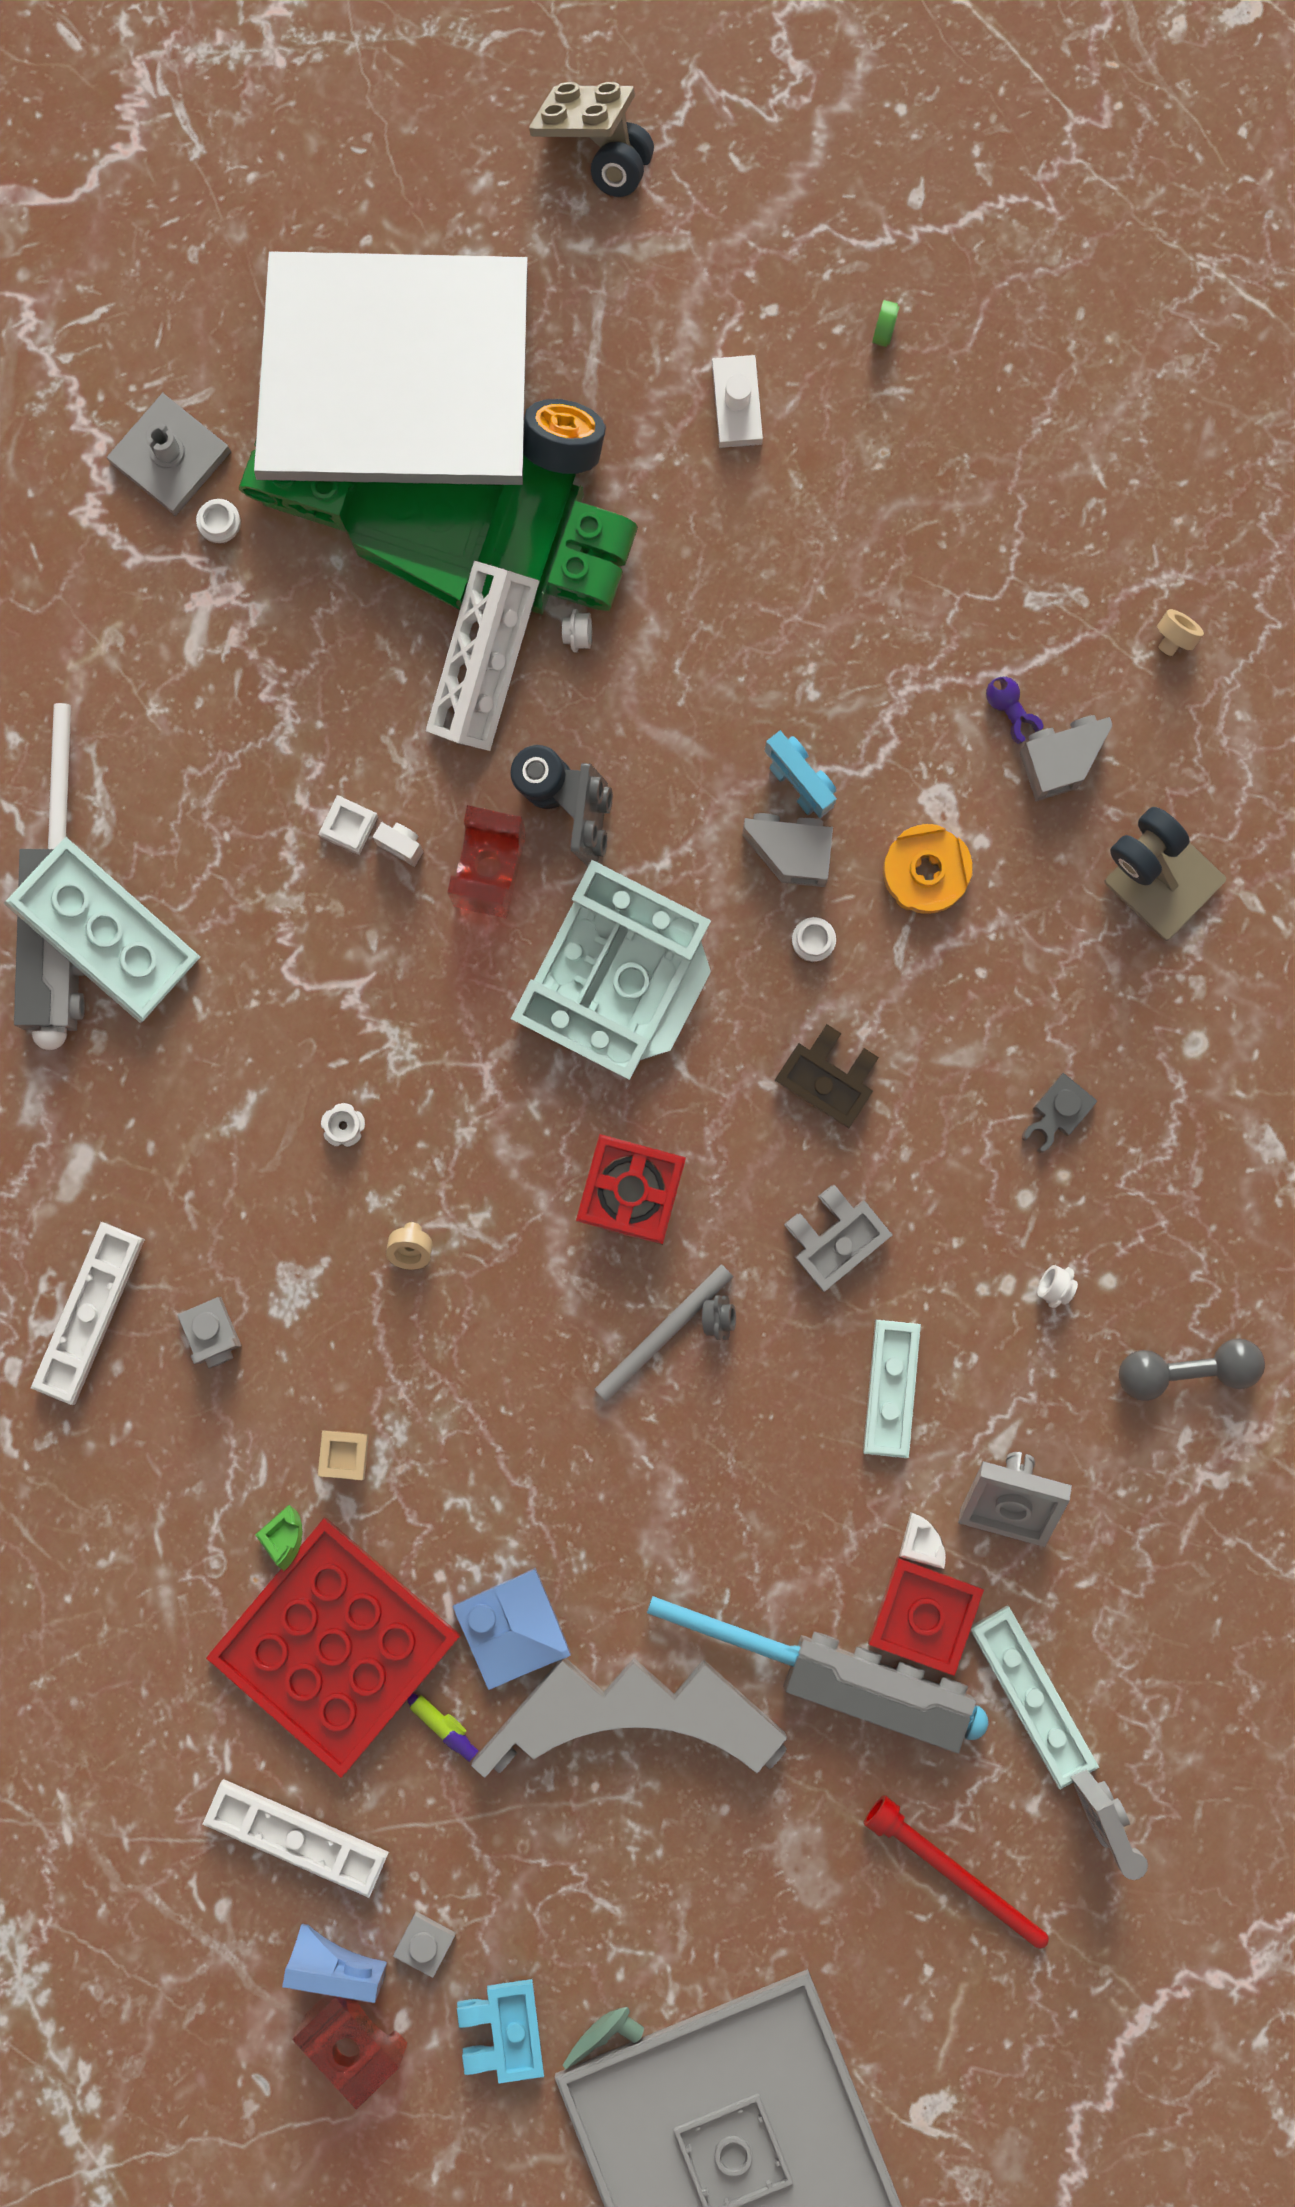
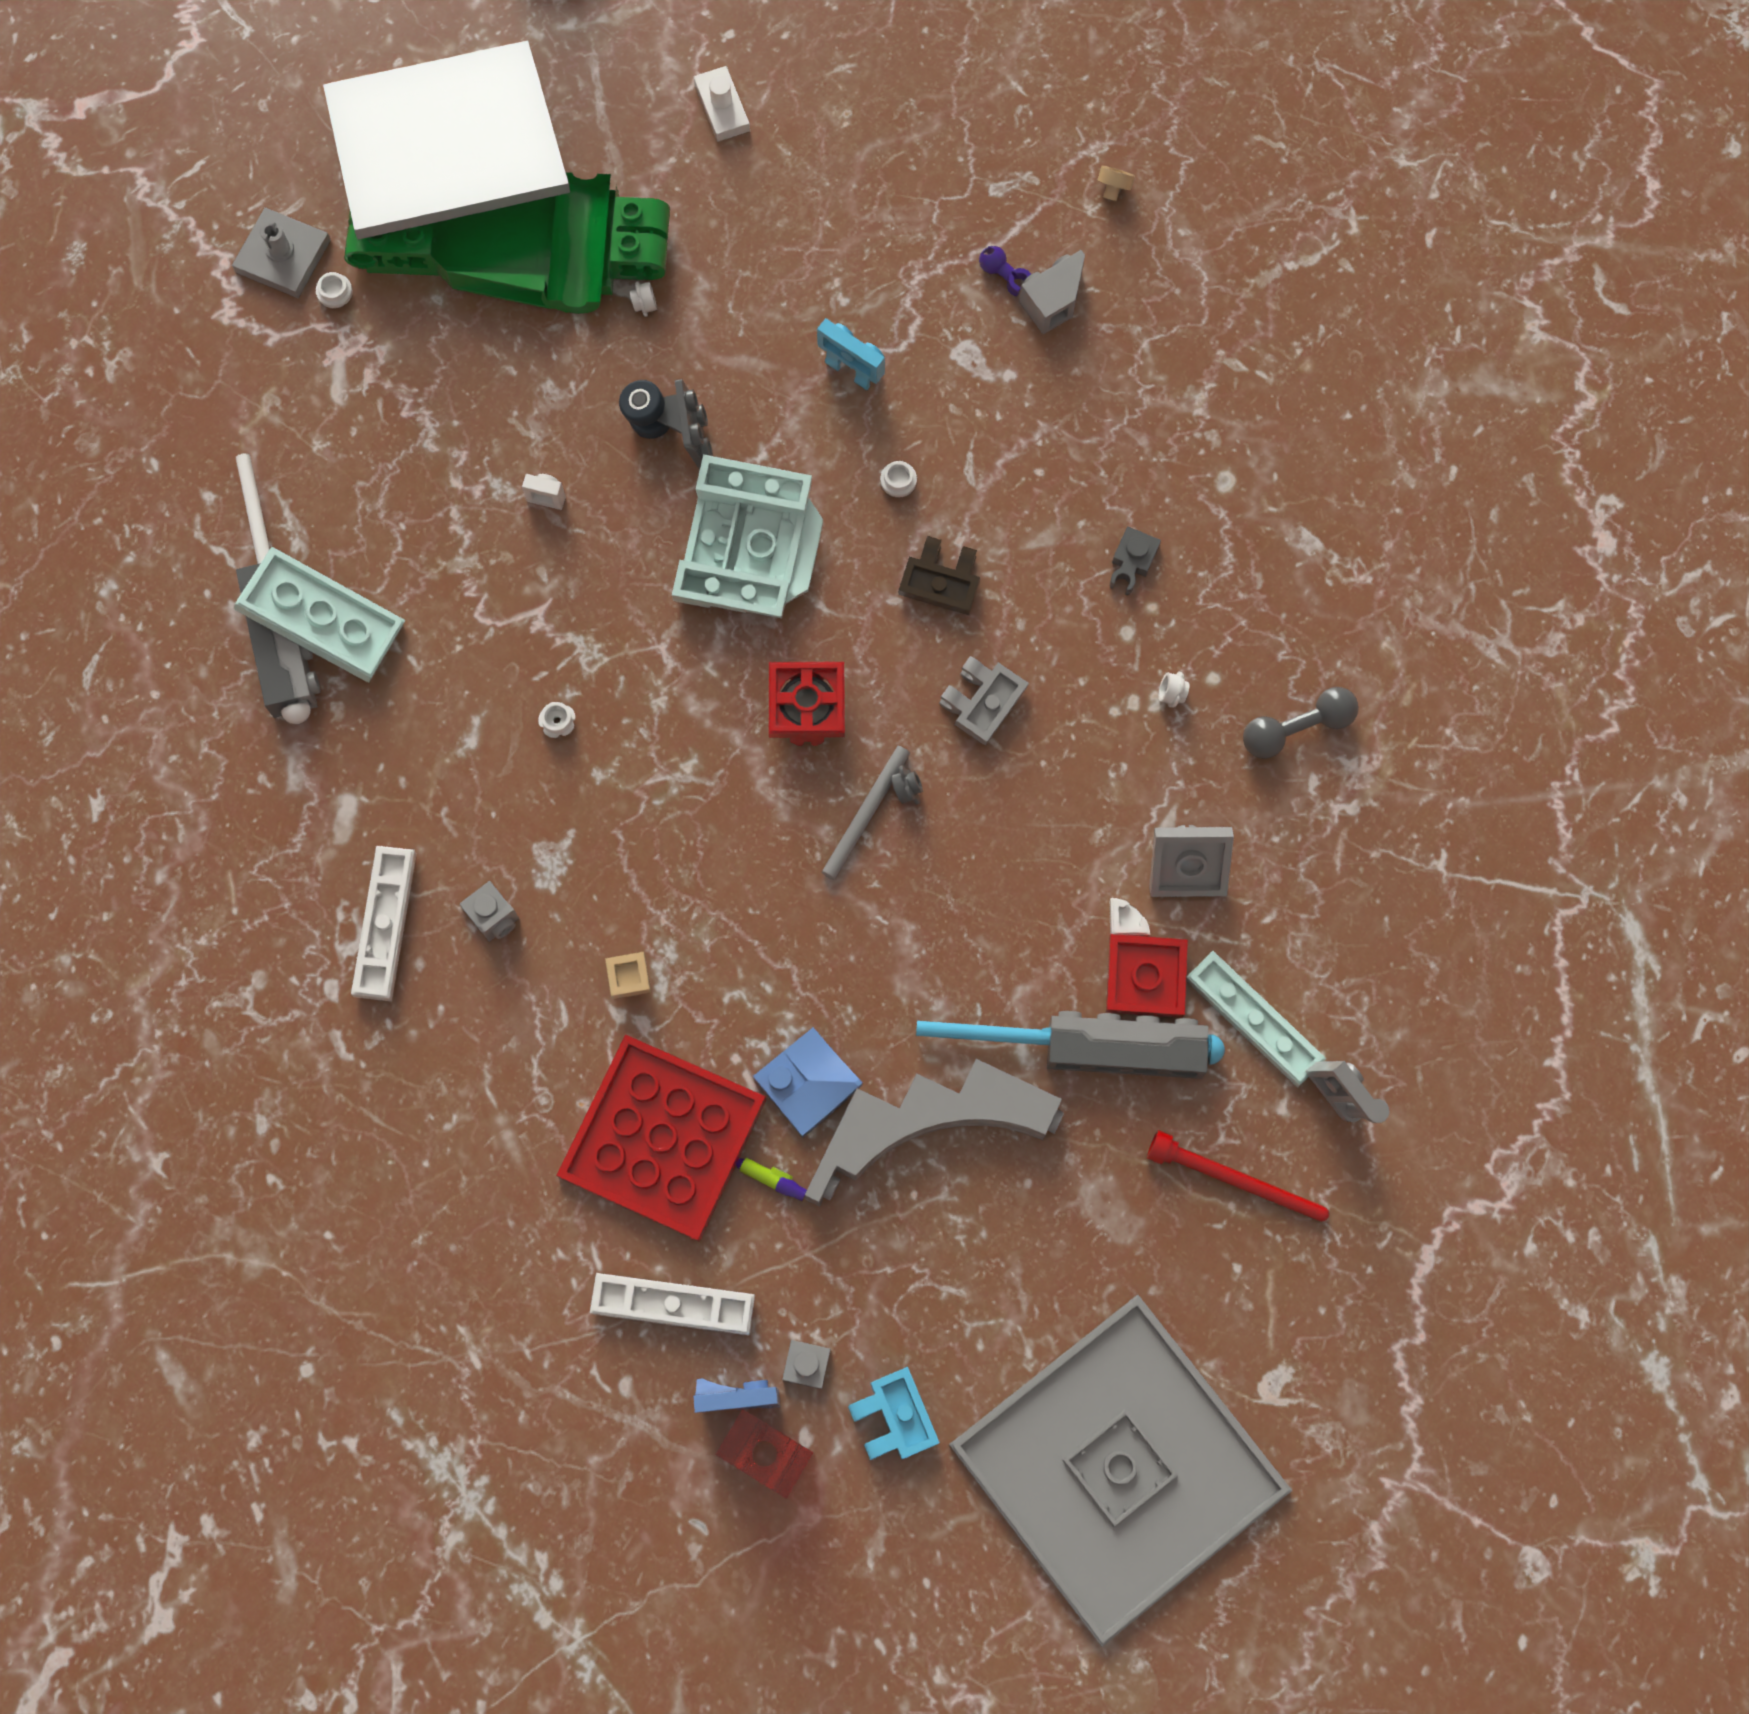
camera: 15 degrees left, 10 degrees down
bright green tile [255,1505,303,1571] -> none
white tile [319,795,378,855] -> none
tan tile [386,1222,433,1270] -> none
white fence [426,561,539,751] -> none
clear red piece [447,805,526,919] -> none
black wheel [523,399,606,474] -> none
sand green bar [563,2007,644,2070] -> none
light grey slope [742,813,833,887] -> none
light aqua tile [863,1320,921,1458] -> none
bright green tile [872,300,900,347] -> none
light orange plate [883,824,972,914] -> none
dark tan plate [1104,807,1226,941] -> none

